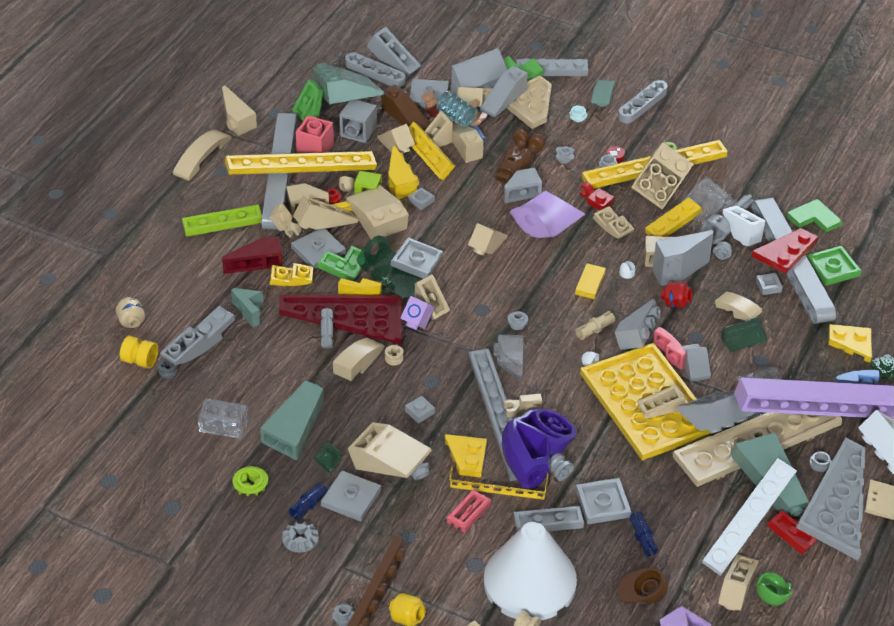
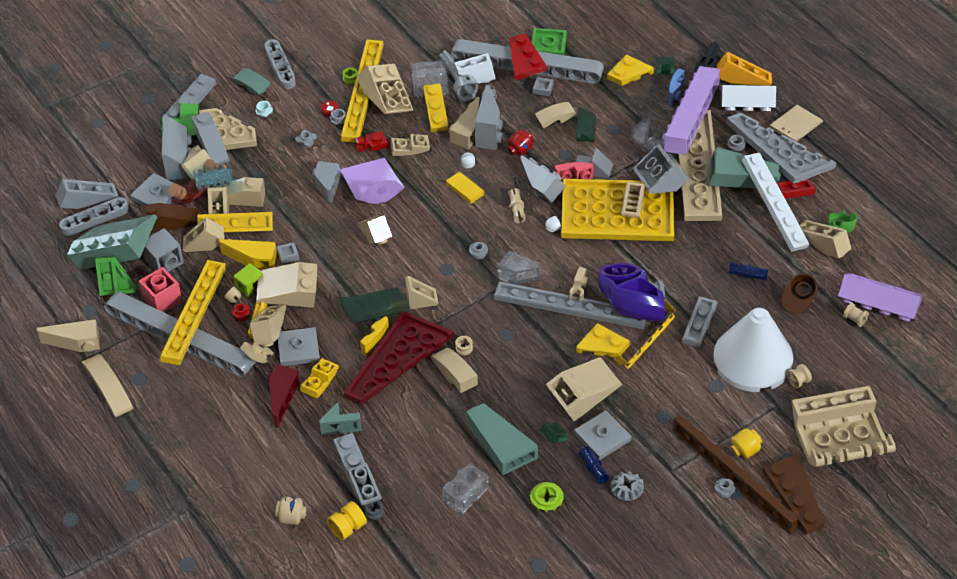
camera: 60 degrees left, 5 degrees up
lime plate [182,205,262,237] -> none
tan slope [286,183,329,216] -> none
bright green tile [317,246,370,281] -> none
light grey axle [321,308,333,349] -> none
light grey tile [391,237,444,279] -> none
lavender brick [401,296,435,330] -> none
light grey plate [405,396,435,424] -> none
coral tile [447,490,491,533] -> none
reddish brown piece [495,129,546,184] -> none
light grey plate [576,478,631,524] -> none
tile [787,199,842,233] -> none

